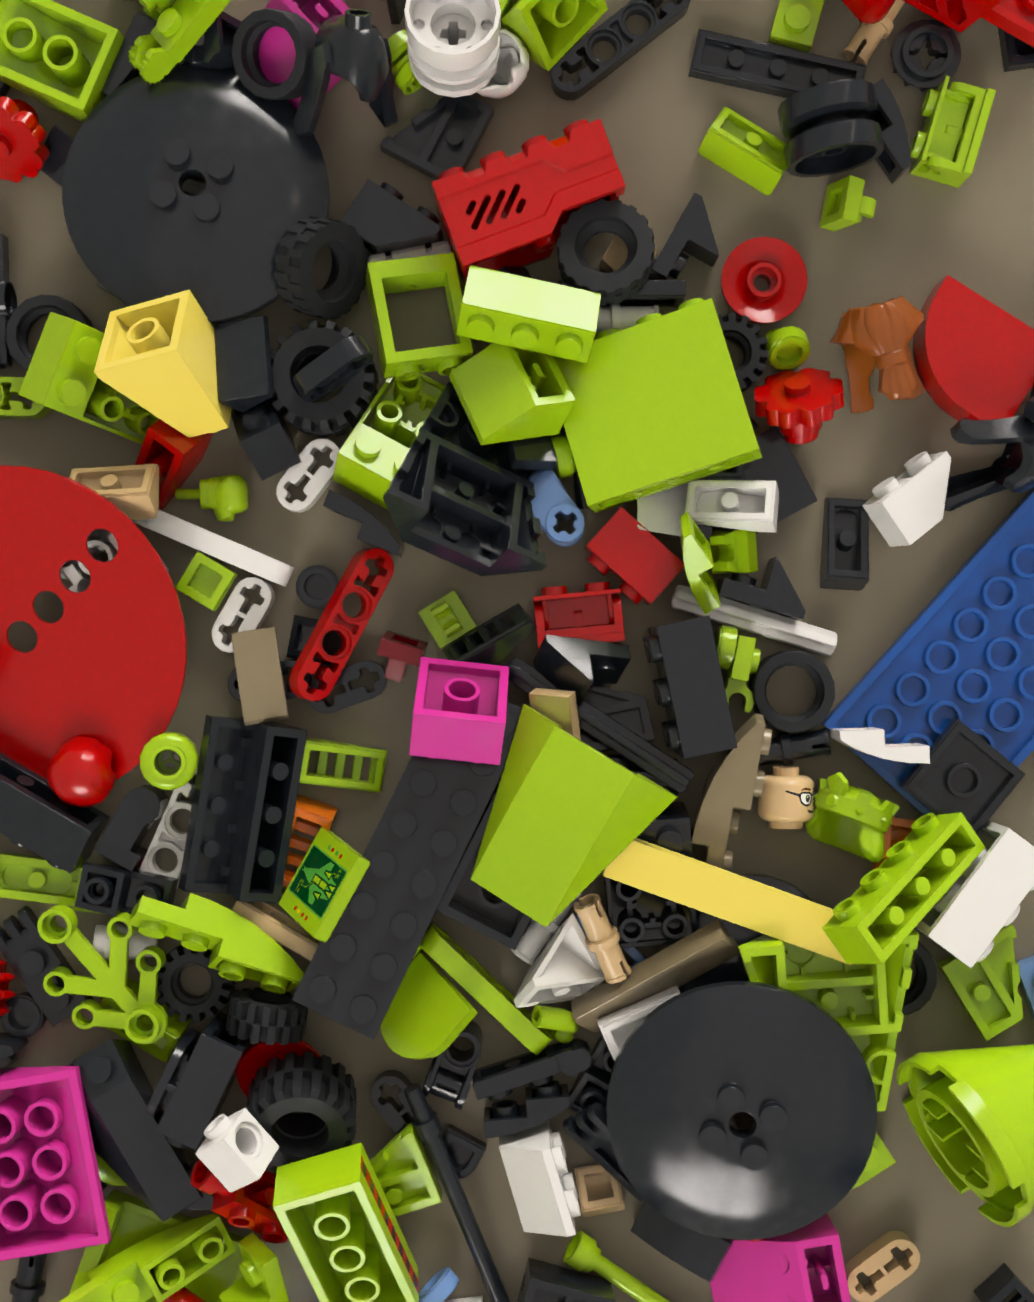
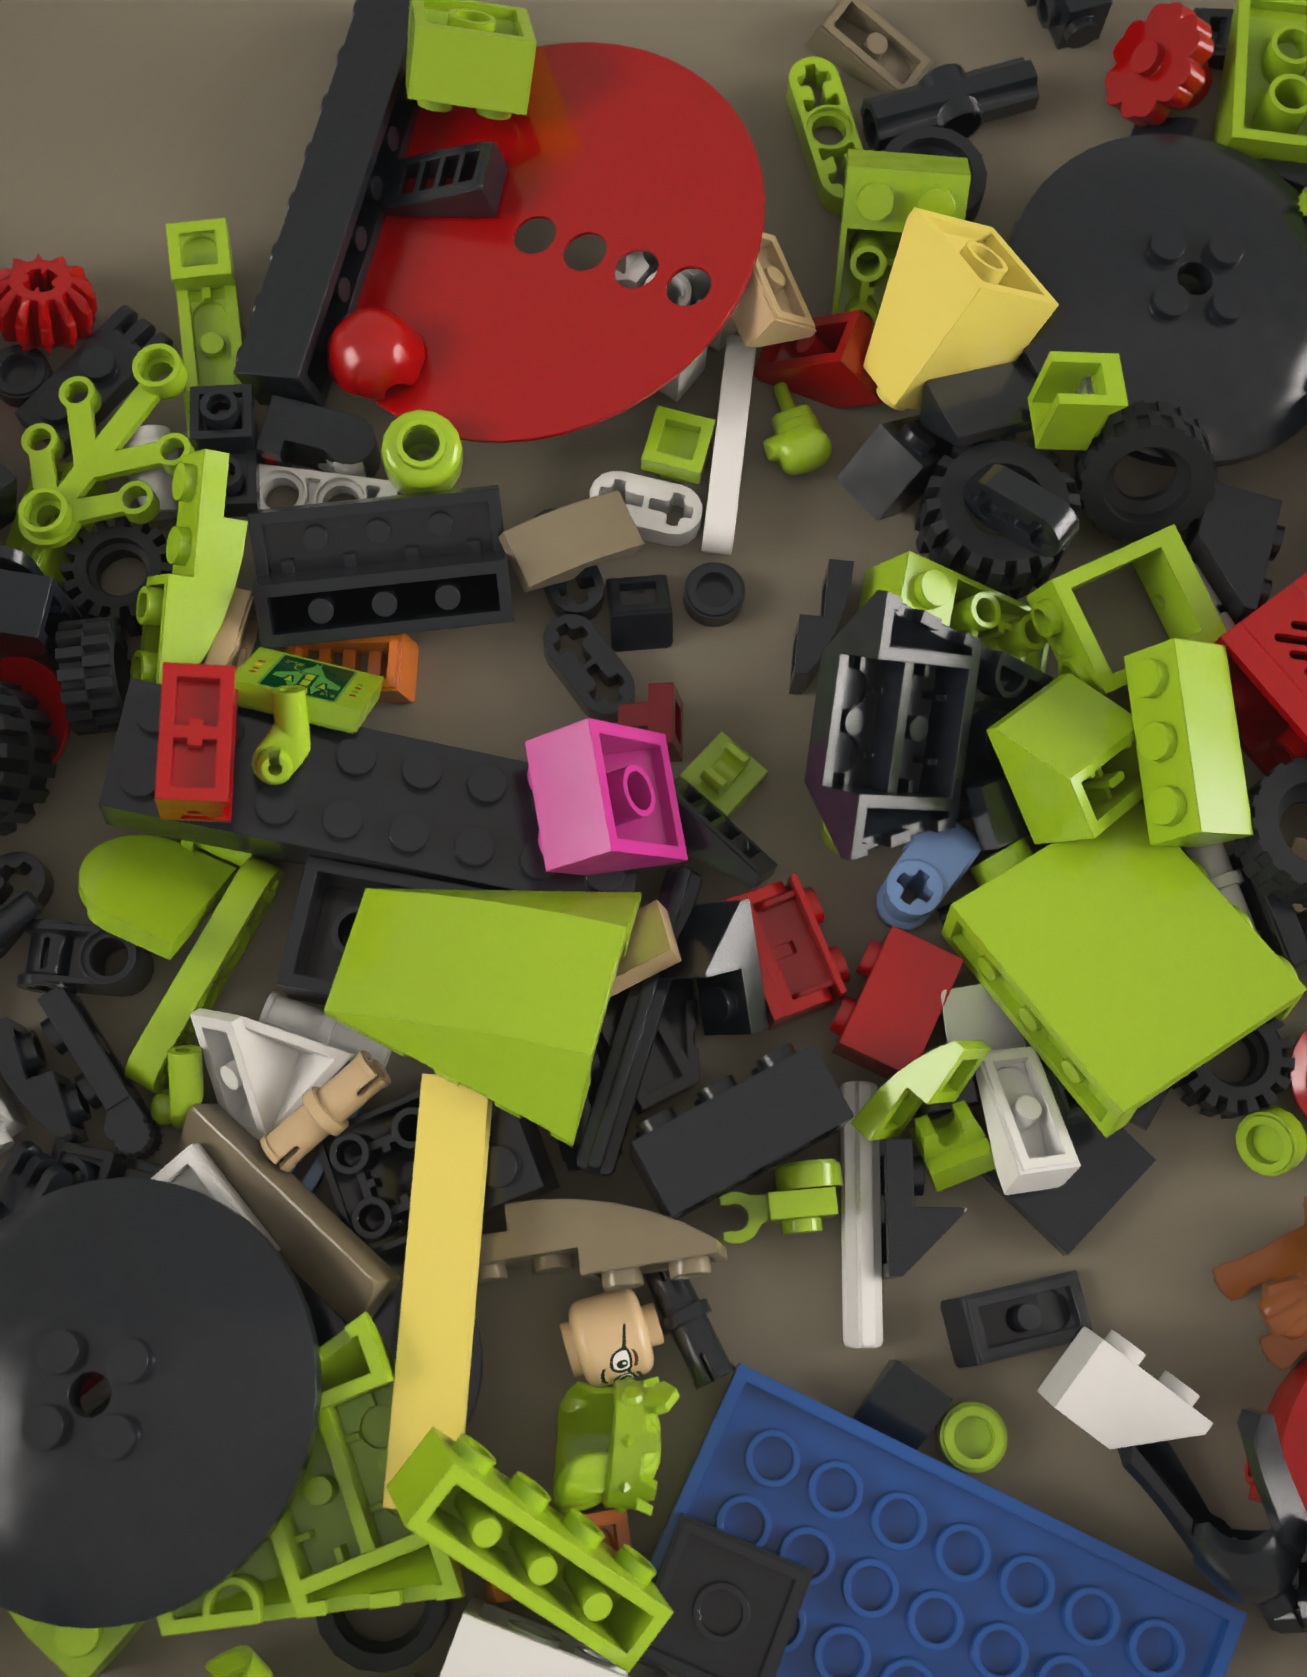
camera: 70 degrees right, 15 degrees down
white beam [276,438,340,513] -> none
red beam [289,548,394,701] -> none
lime slope [299,737,387,793] -> none
black tyre [749,651,835,732] -> none
red plant [754,368,844,444] -> none
white slope [830,727,930,764] -> none
none -> red hinge [155,662,238,823]
none -> lime arm [251,685,311,785]
none -> black slope [853,1360,953,1450]
none -> lime tile [936,1401,1008,1473]
none -> lime window [1027,351,1129,451]

